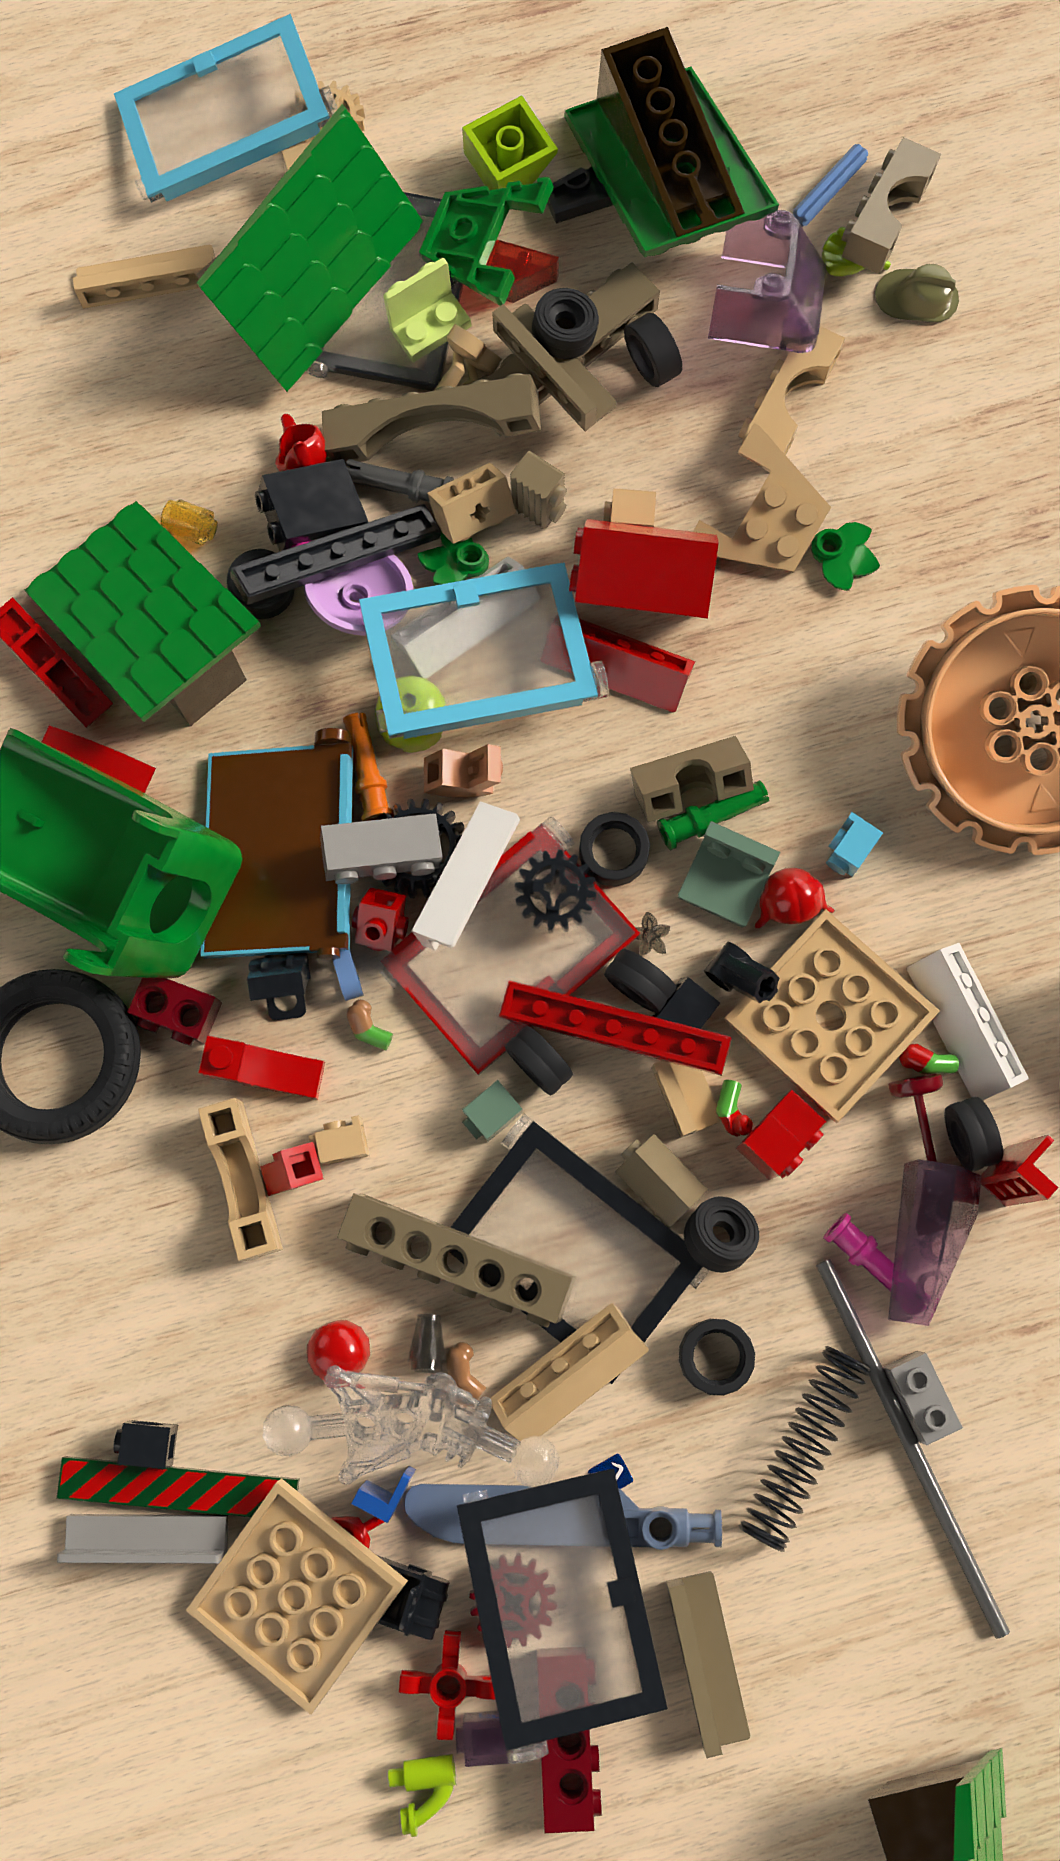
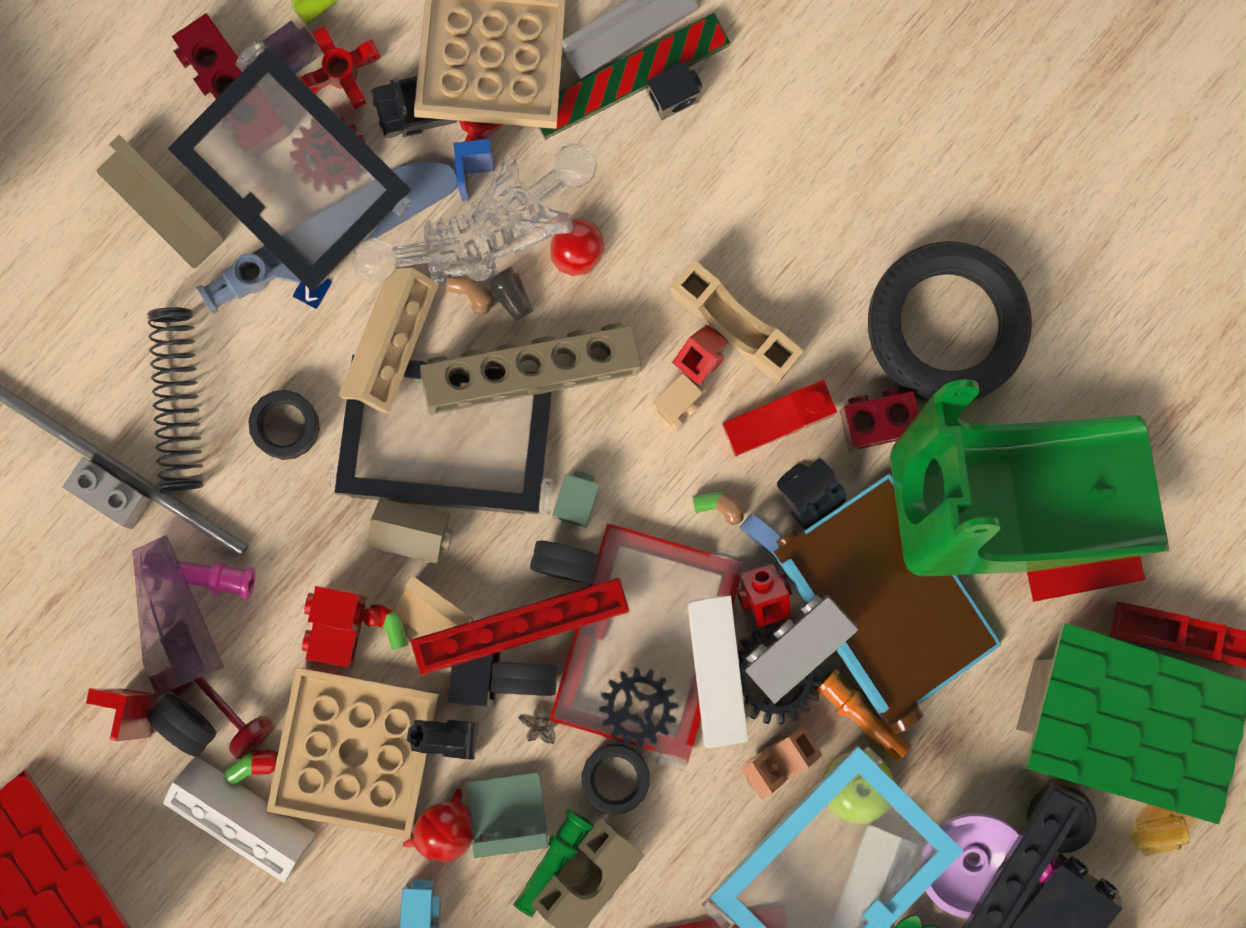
camera: 140 degrees right, 5 degrees up
black tyre [684,1196,759,1273] -> none

